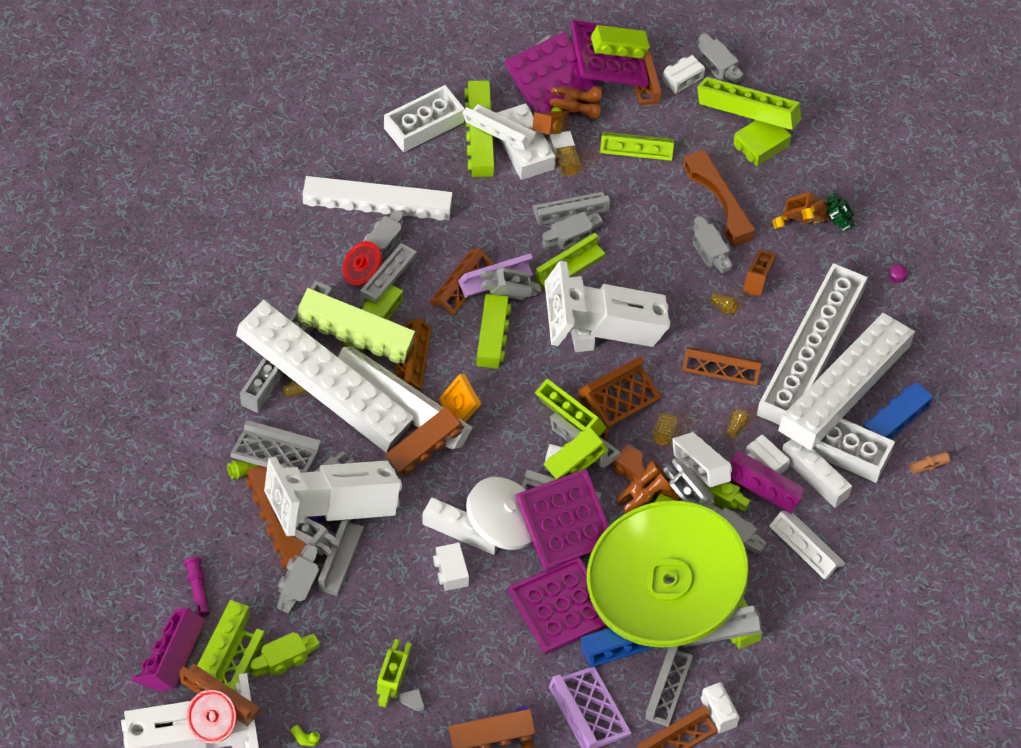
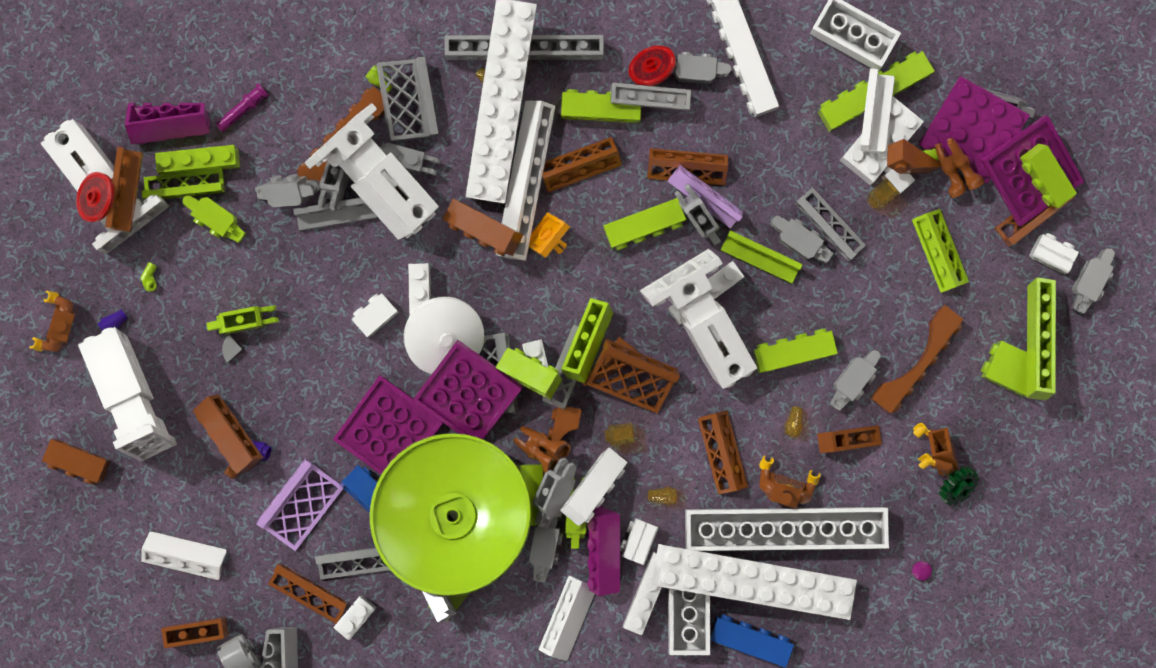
camera: 65 degrees right, 30 degrees up
yellowish green brick [298,288,415,364] -> none
none -> lime brick [753,328,838,374]
none -> dark orange torso [759,455,821,508]

